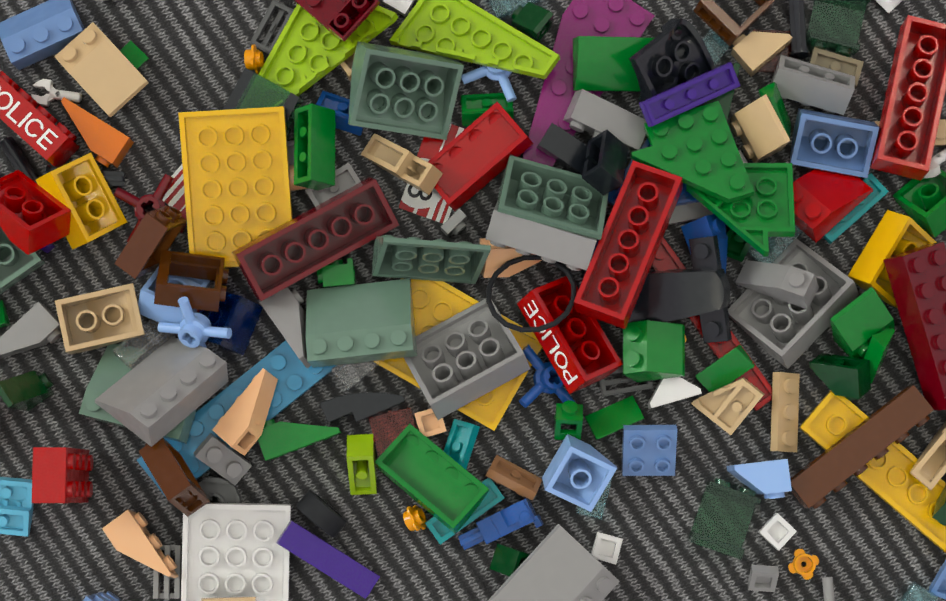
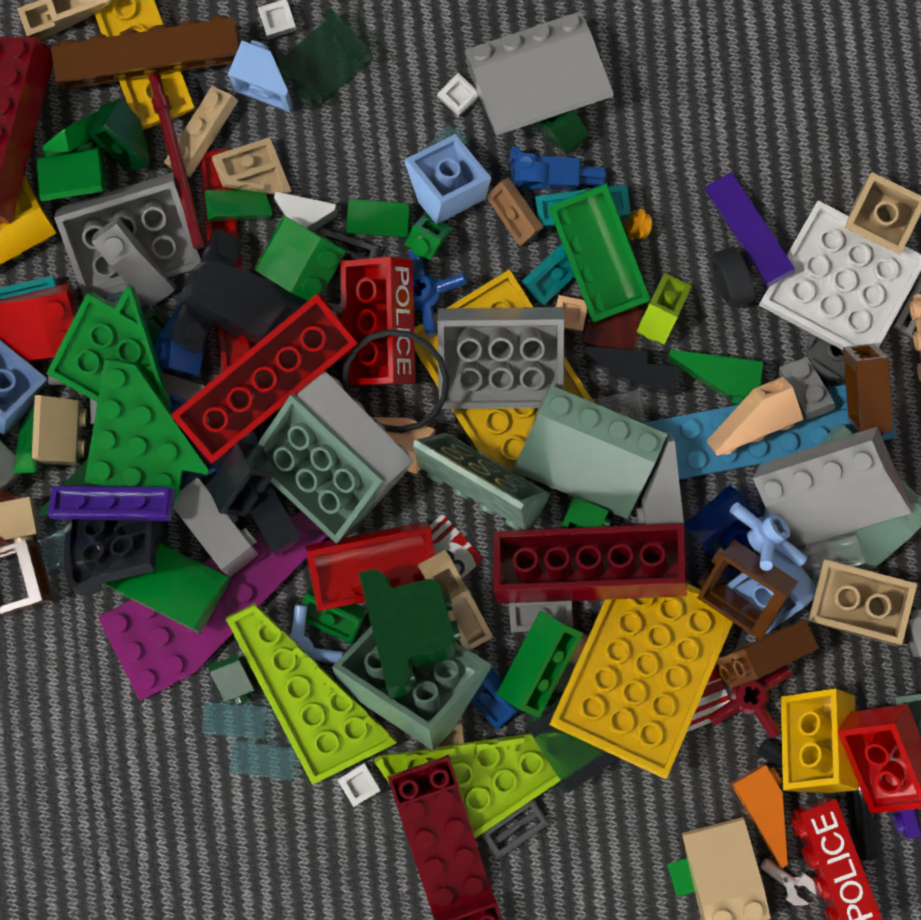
camera: 145 degrees left, 0 degrees up
light orange plate [244,44,264,74] -> none
light grey plate [441,209,467,237] -> none
medium blue plate [621,425,677,476] -> none
none -> dark red bar [149,74,206,249]
none -> dark green brick [358,569,461,700]

